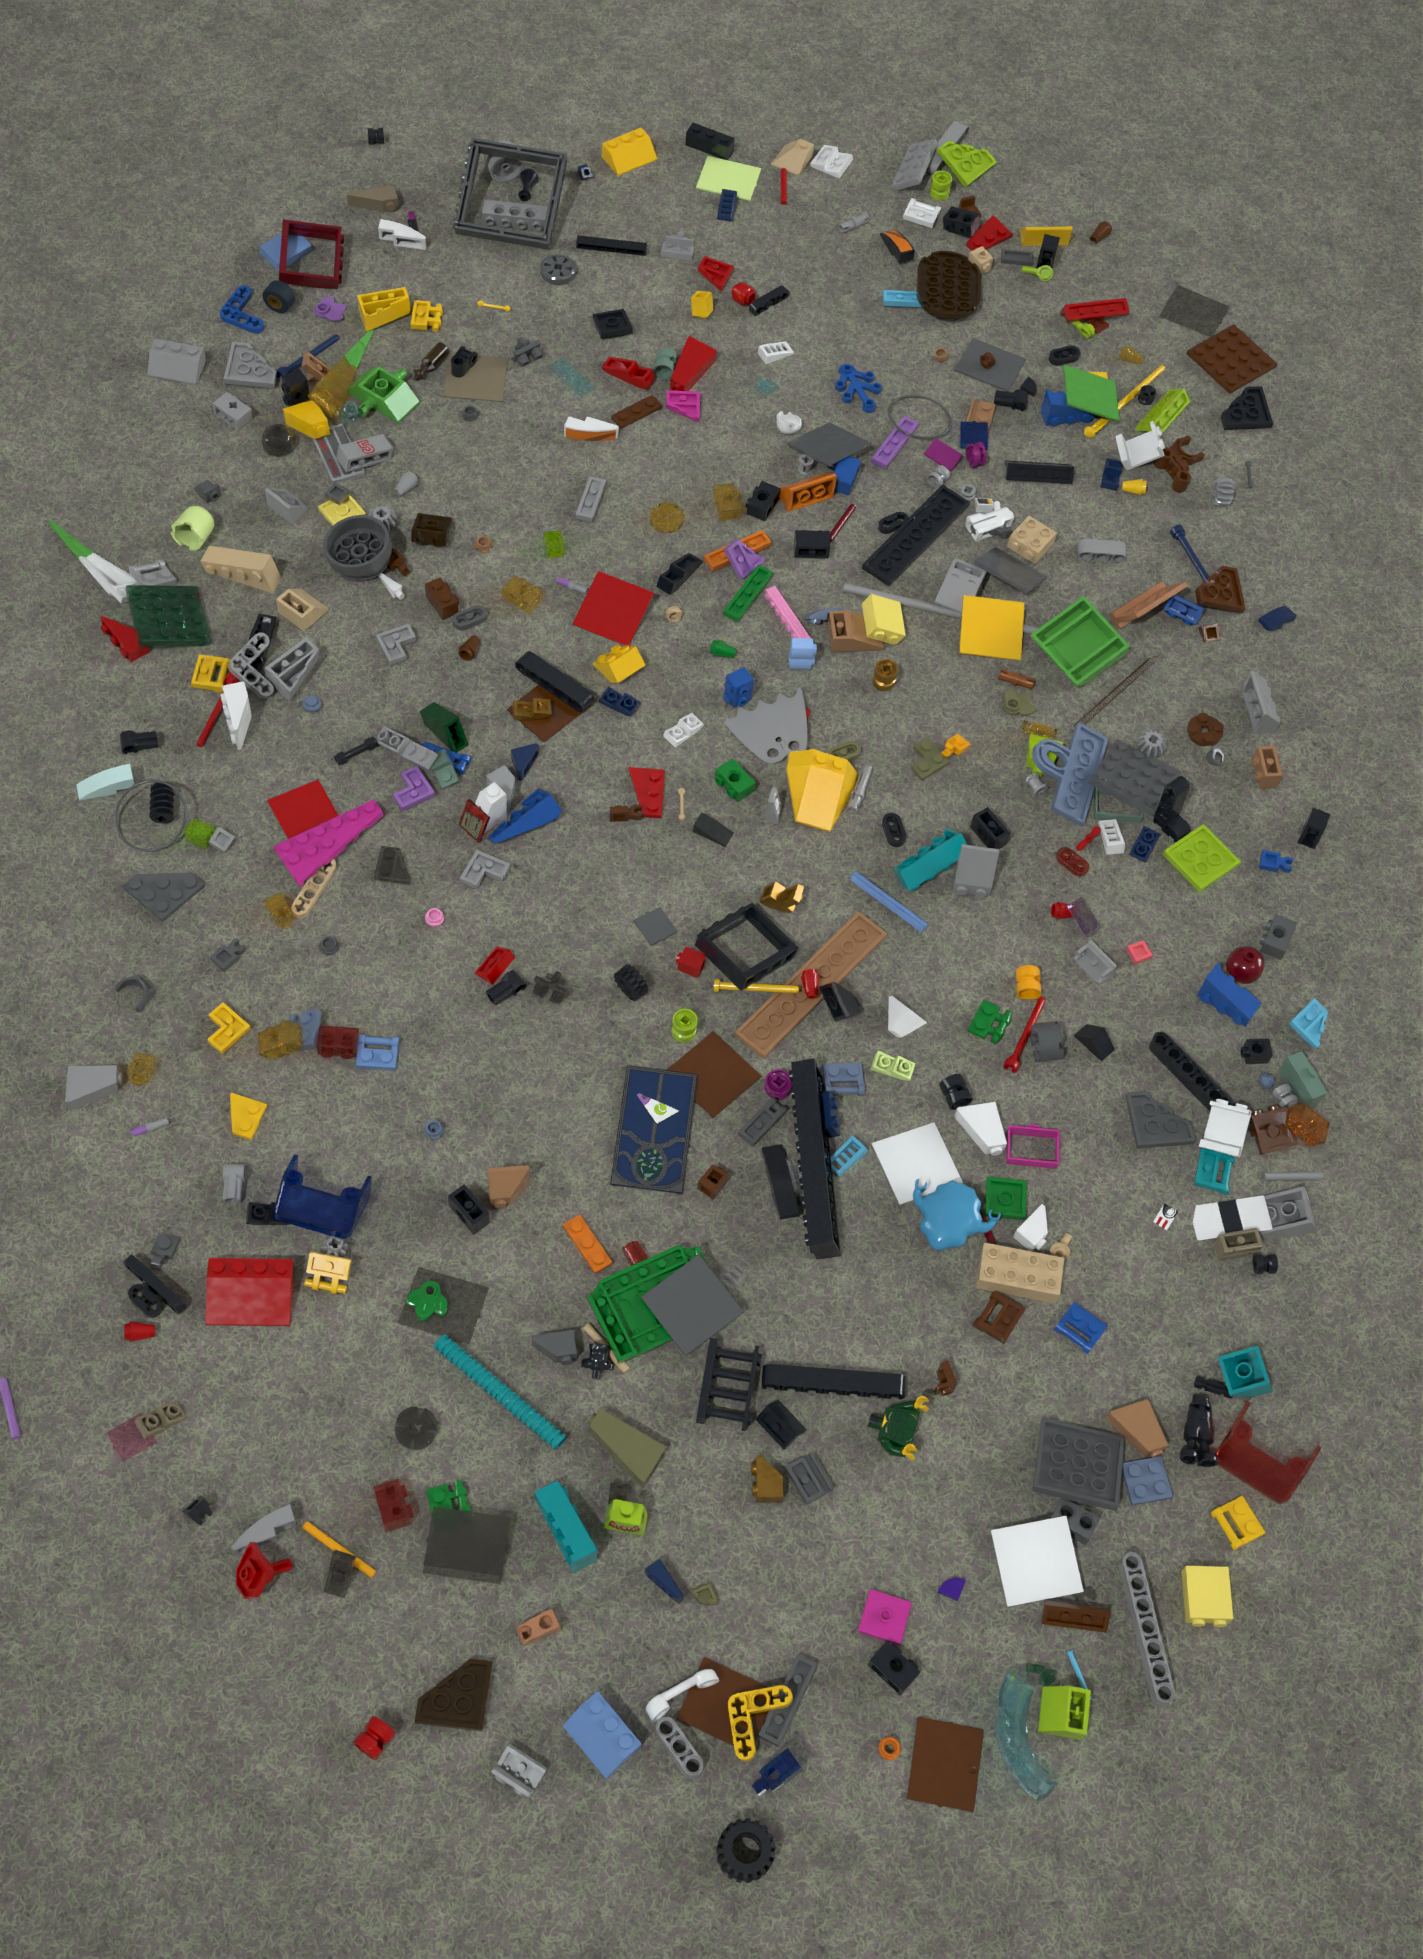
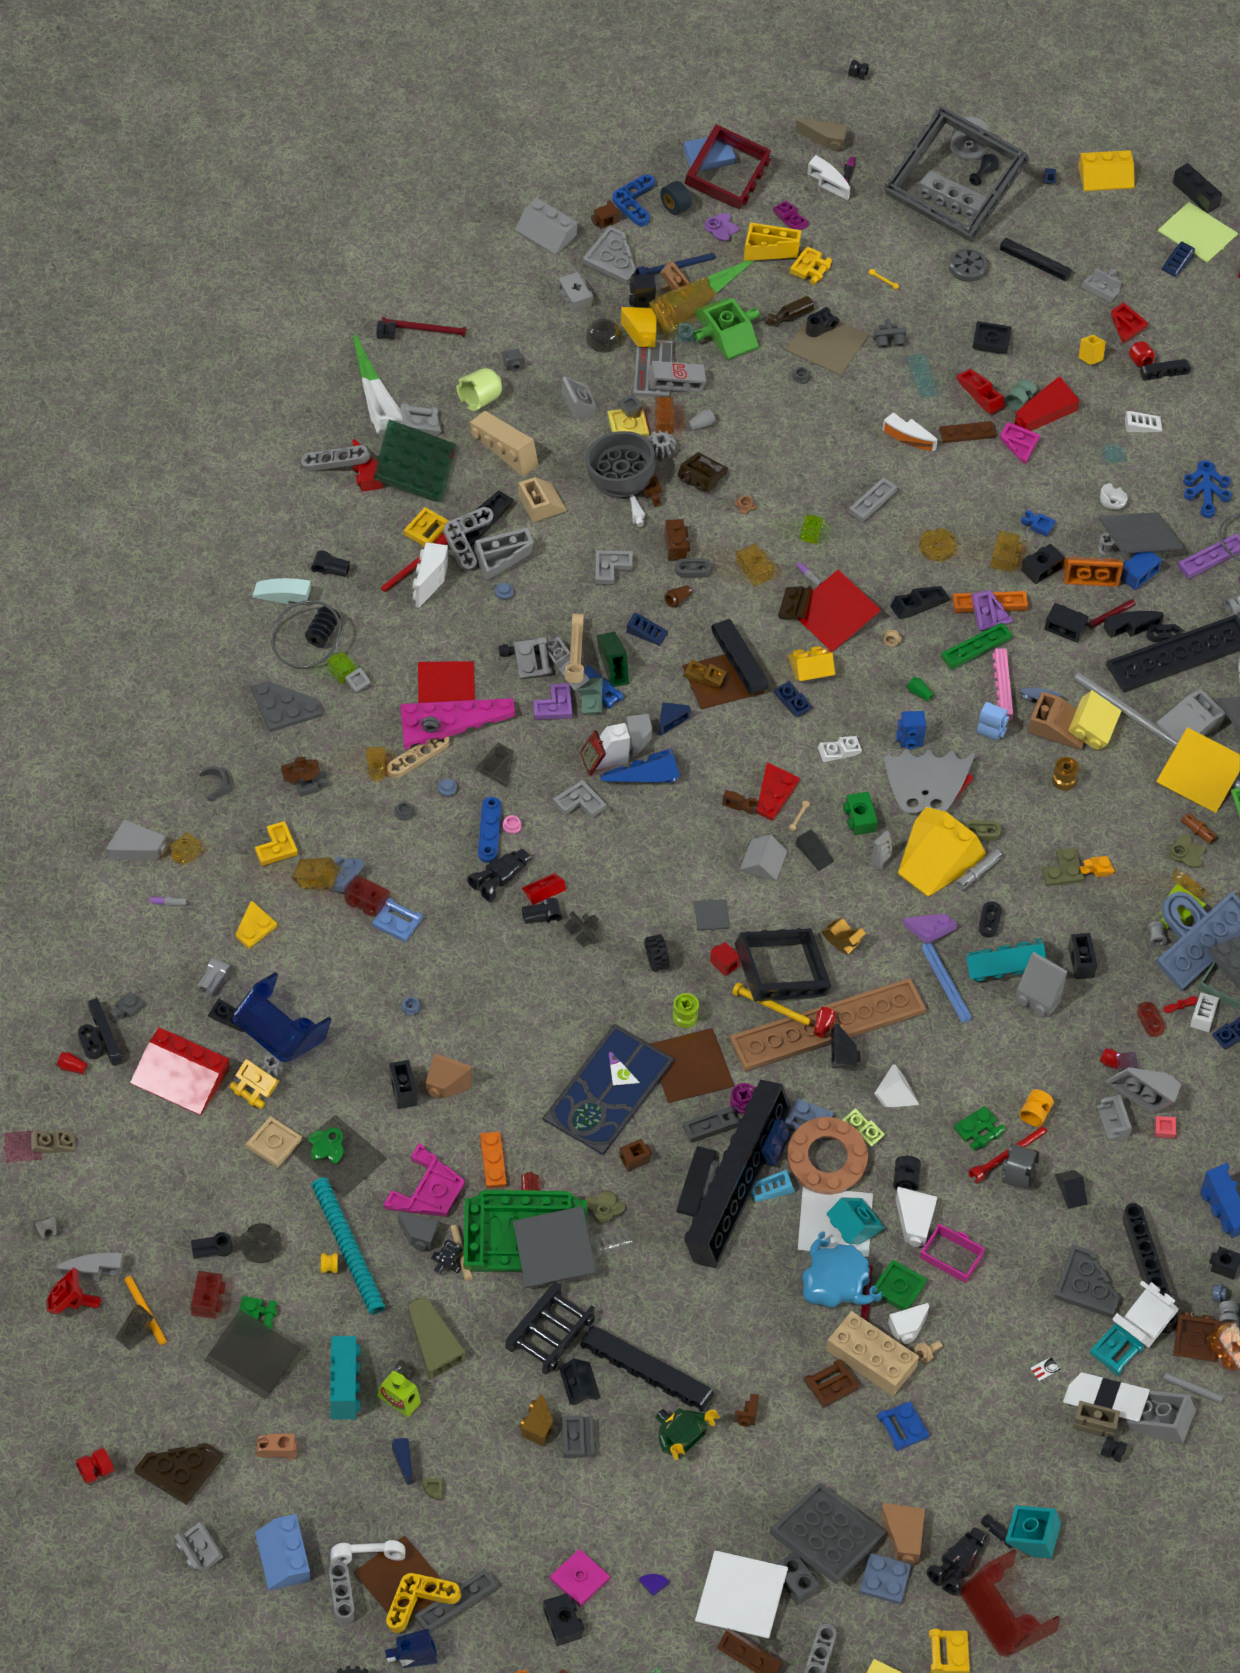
camera: 30 degrees right, 5 degrees down
none -> black piece [191,1232,233,1259]
none -> tan plate [246,1116,302,1168]
none -> reddish brown plate [281,756,320,783]
none -> light grey beam [301,445,370,471]
none -> yellow wheel [321,1253,338,1274]
none -> black wheel [377,321,396,339]
none -> dark red bar [381,317,467,337]
none -> dark pink wing [384,1143,465,1217]
none -> dark grey plate [421,716,440,733]
none -> sand blue plate [438,779,457,796]
none -> black piece [467,848,531,903]
none -> blue plate [478,797,501,863]
none -> light grey plate [513,637,553,679]
none -> tan piece [565,613,584,683]
none -> olive plate [586,1190,625,1223]
none -> reddish brown brick [591,200,619,229]
none -> dark blue slope [626,612,668,646]
none -> clear orange brick [655,396,674,435]
none -> light grey slope [740,834,788,881]
none -> magenta slope [773,201,809,230]
none -> dark brown plate [778,586,813,620]
none -> nougat plate [787,1117,868,1195]
none -> teal slope [826,1197,885,1244]
none -> medium lavender wing [903,913,957,944]
none -> blue plate [1021,510,1056,537]
none -> black slope [1103,611,1164,638]
none -> light grey slope [1106,1067,1182,1114]

